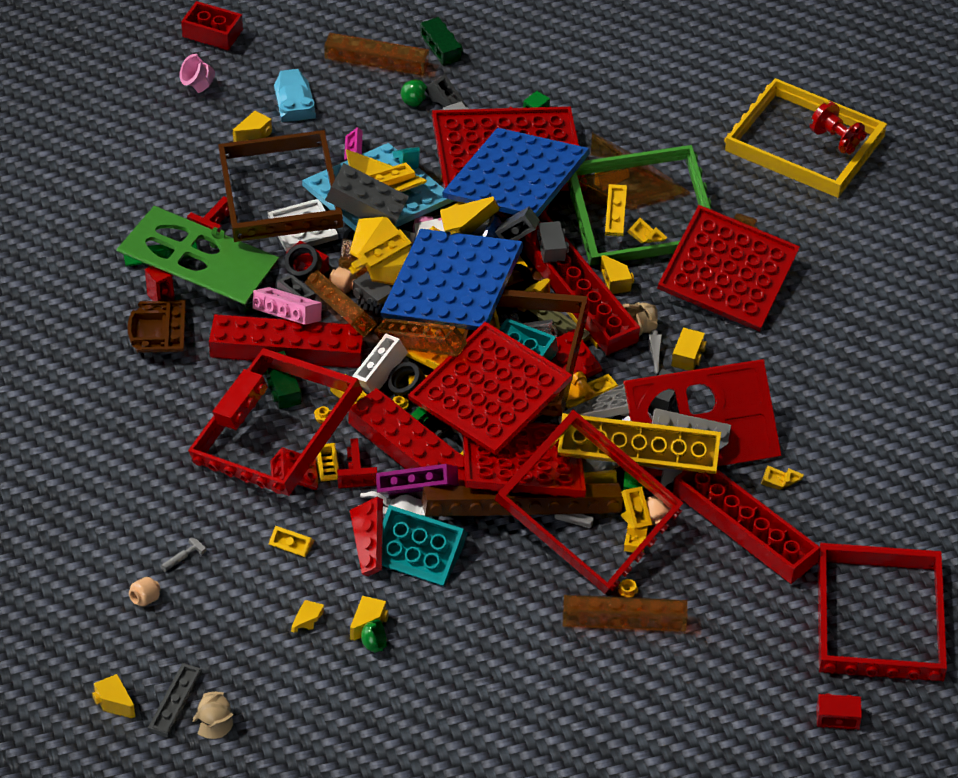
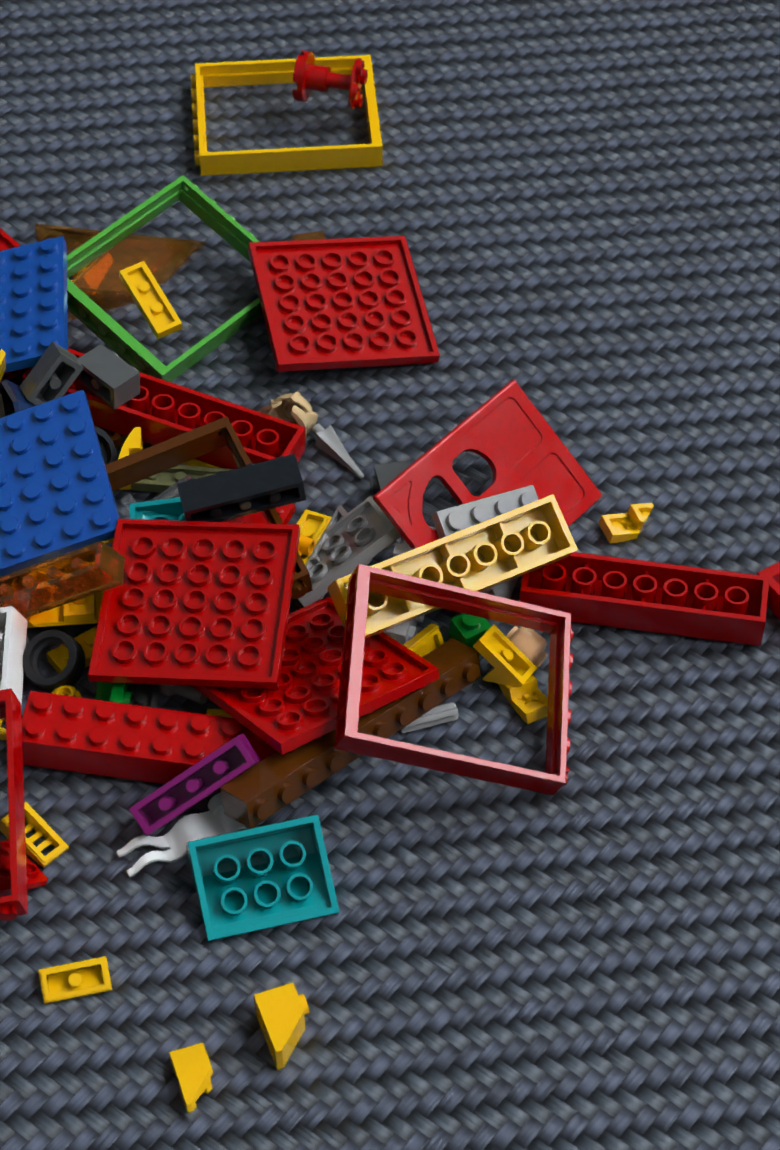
camera: 35 degrees left, 0 degrees up
red bracket [337,438,377,488] -> none
red wing [350,496,383,577] -> none
green hair [361,619,387,653] -> none
clear orange brick [562,595,688,632] -> none
yellow slope [600,255,634,294] -> none
yellow plate [618,579,638,598] -> none
yellow slope [627,218,667,243] -> none
yellow brick [671,327,707,371] -> none
none -> black brick [177,454,306,522]

